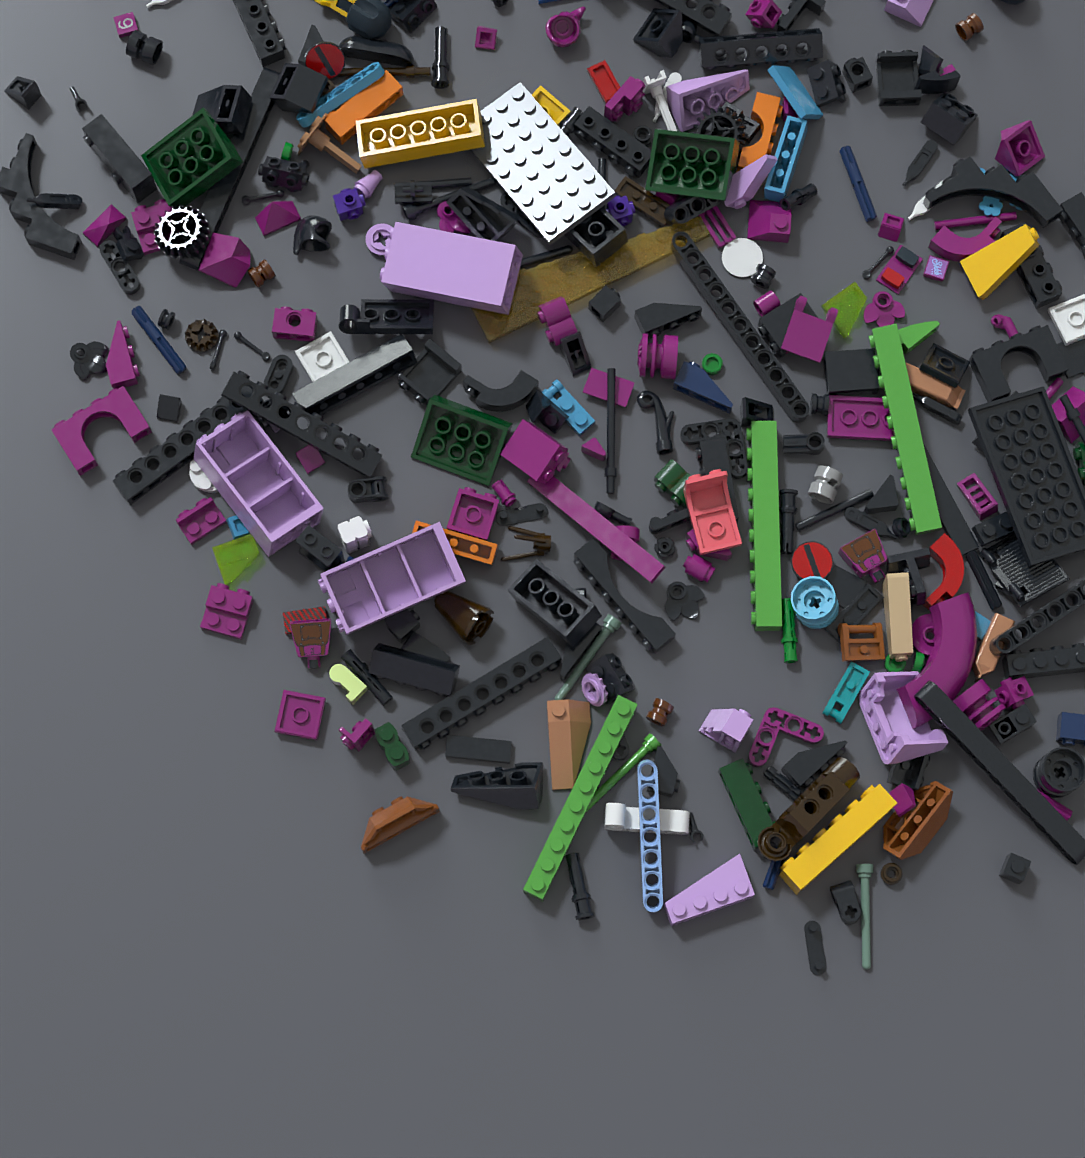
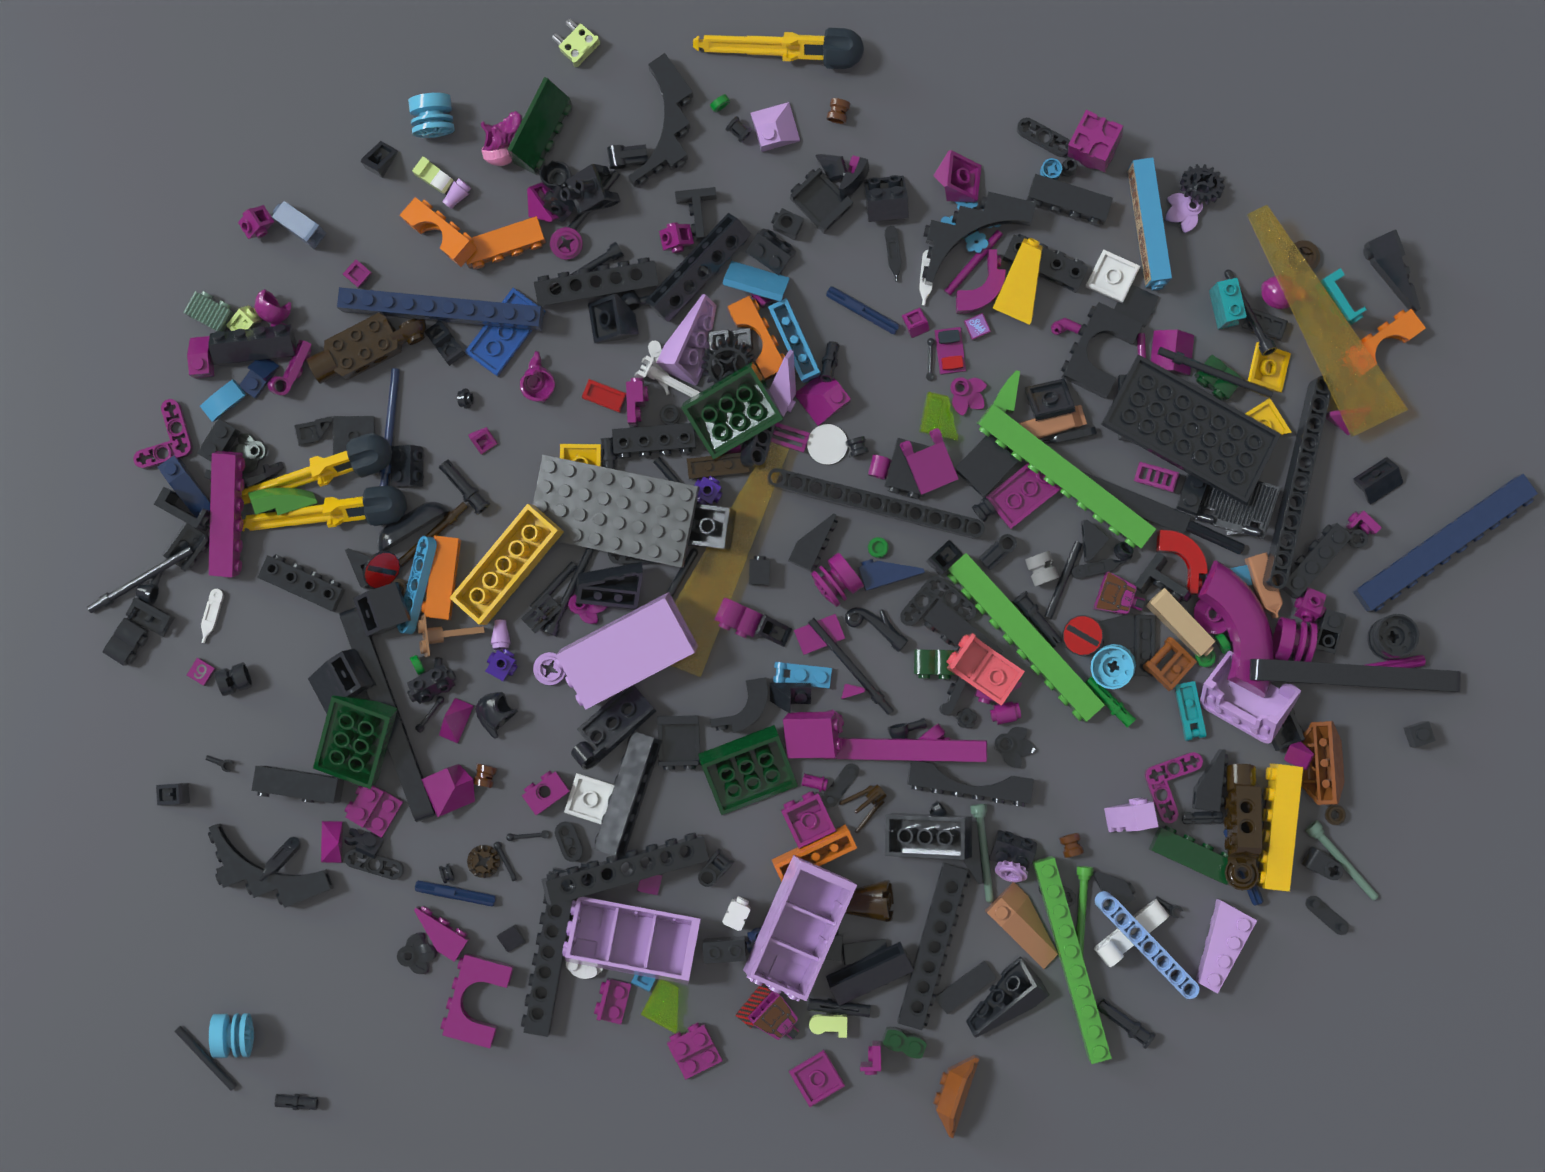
camera: 40 degrees left, 10 degrees up
black gear [154,204,210,260] -> none

